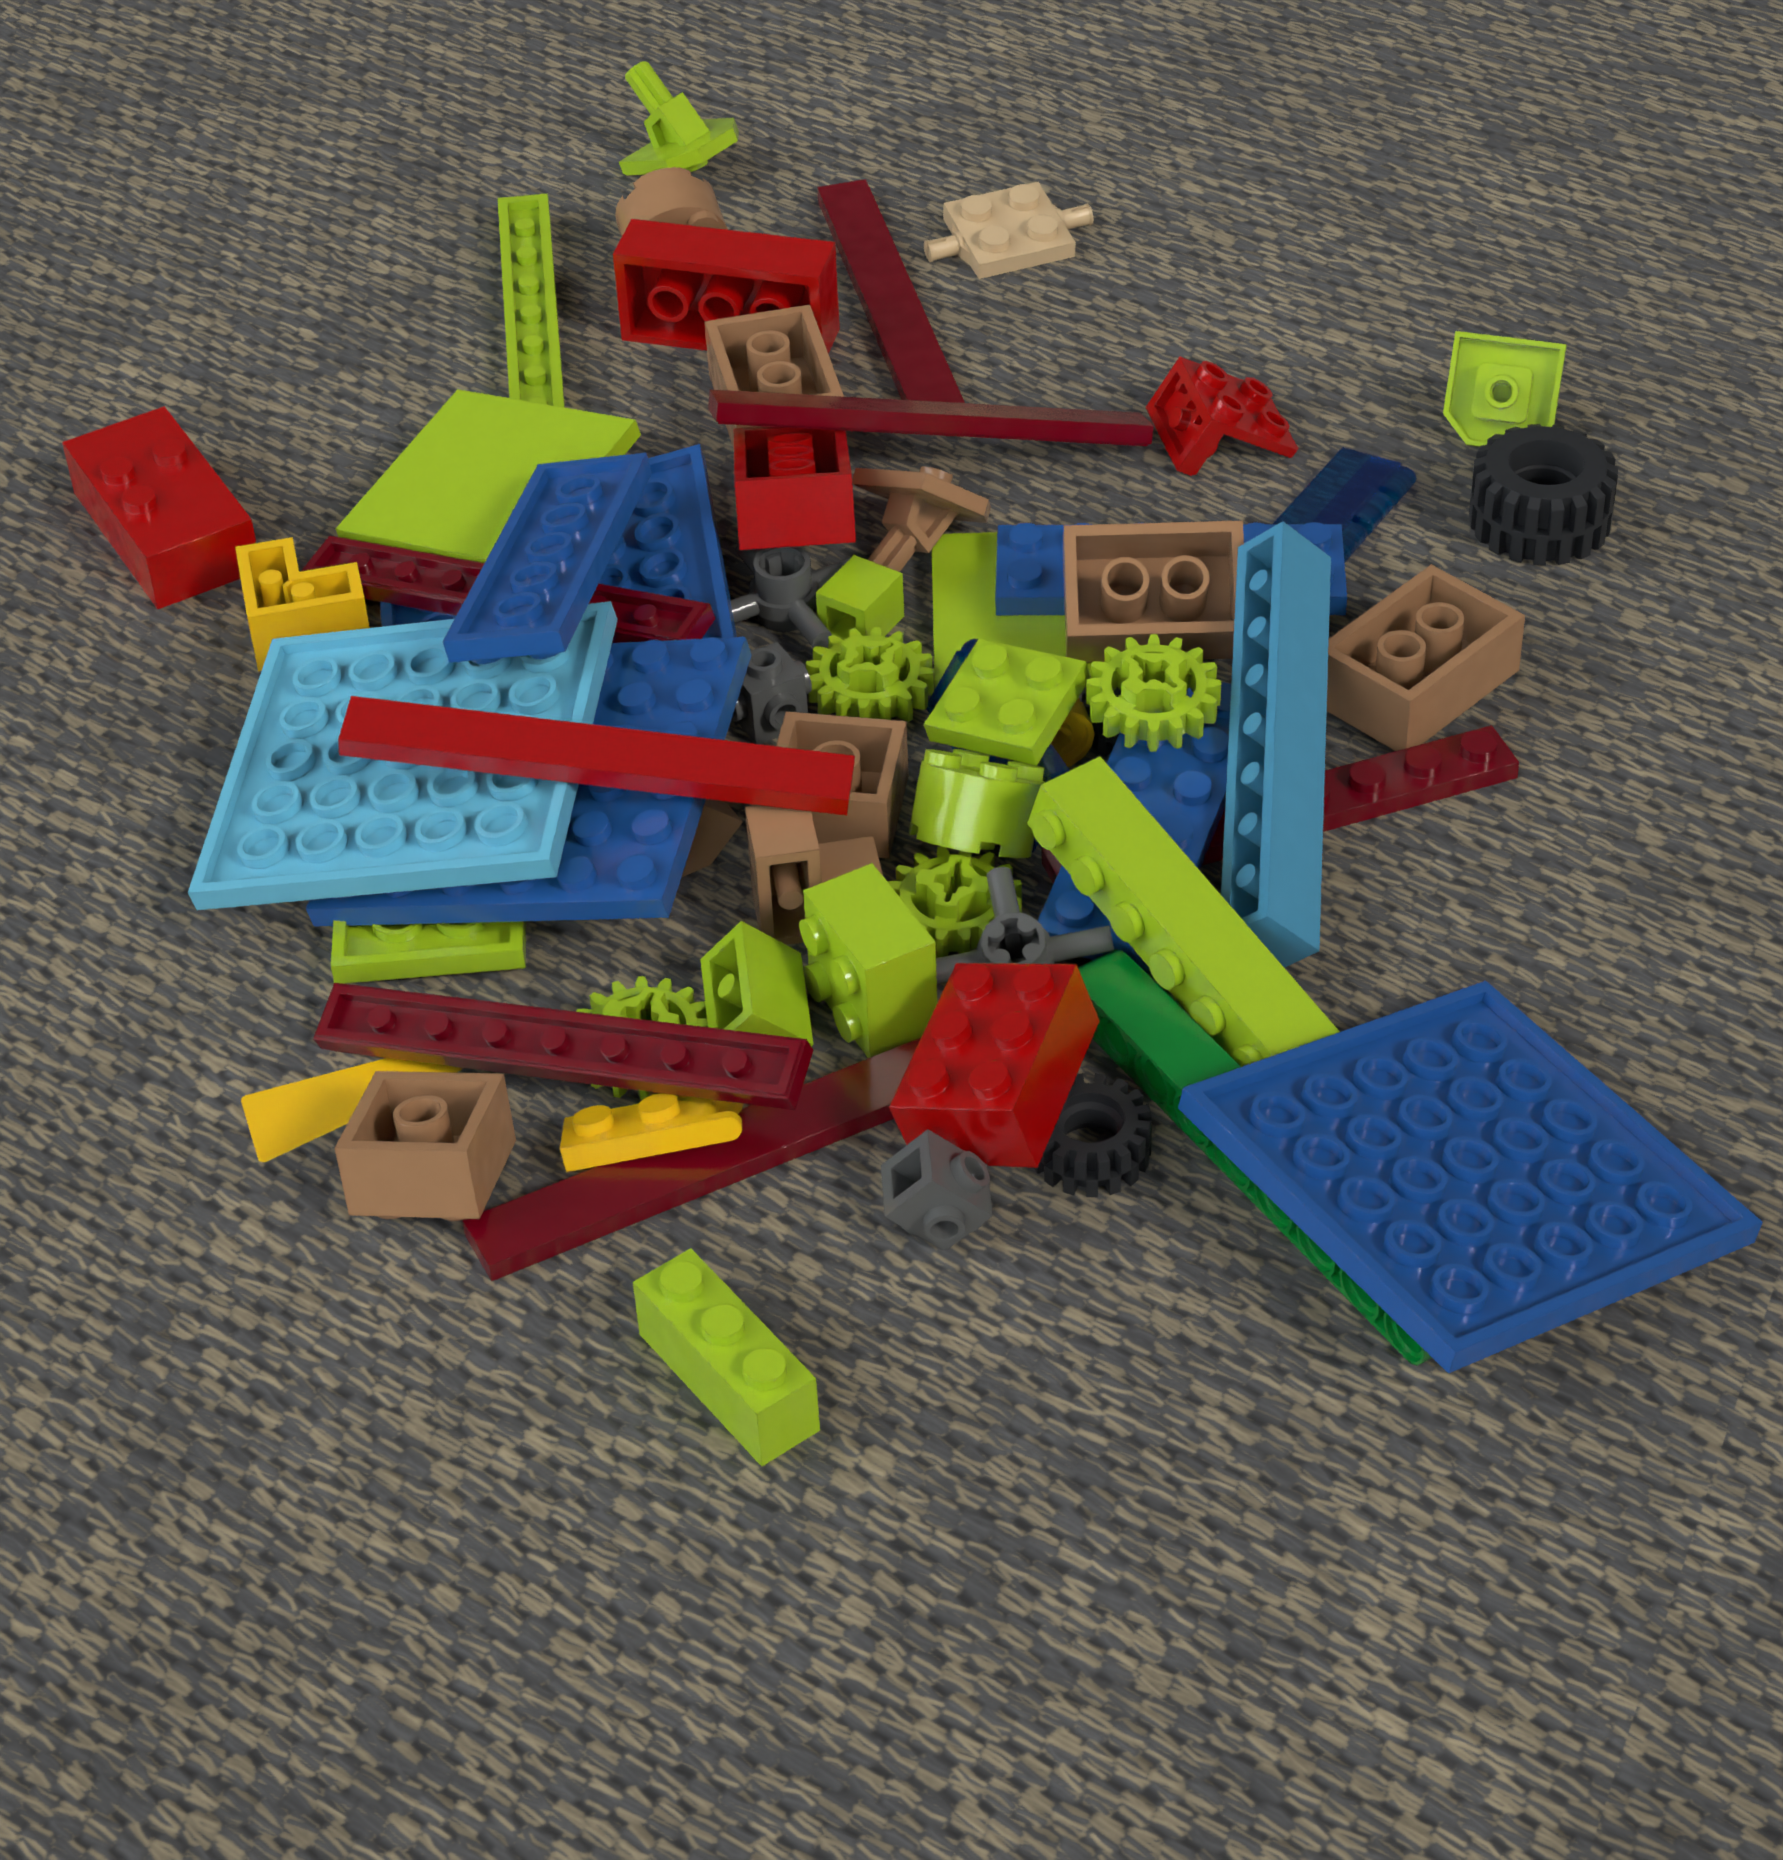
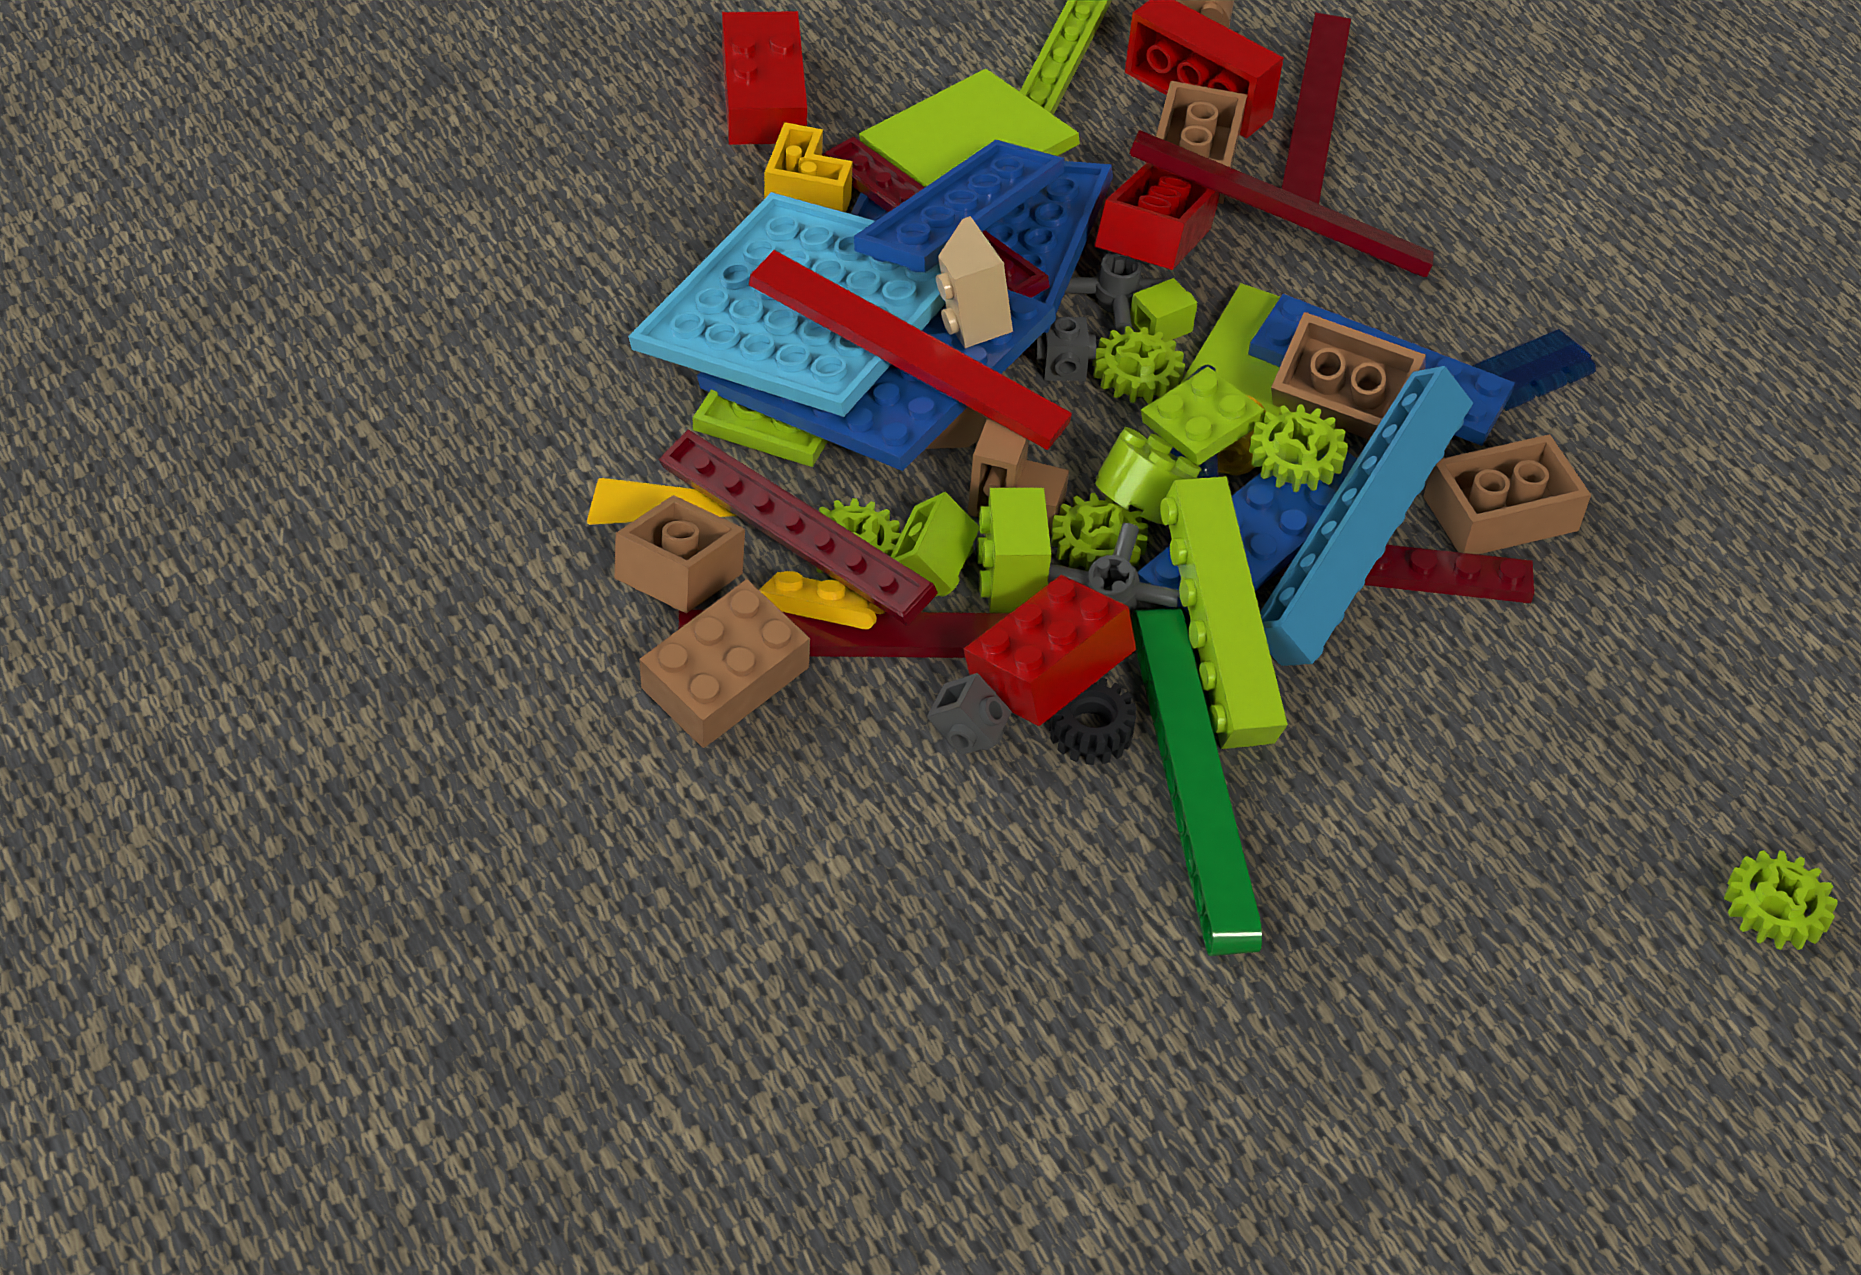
camera: 20 degrees right, 5 degrees up
lime brick [633,1248,820,1467] -> none
medium nougat brick [776,712,909,858] -> none
medium nougat piece [852,466,991,572] -> none
tan plate [924,182,1094,279] -> none
red bracket [1145,356,1299,476] -> none
blue plate [1178,981,1763,1374] -> none
lime piece [1443,331,1567,447] -> none
black tyre [1469,424,1618,566] -> none
none -> medium nougat brick [639,579,810,748]
none -> tan slope [936,216,1013,348]

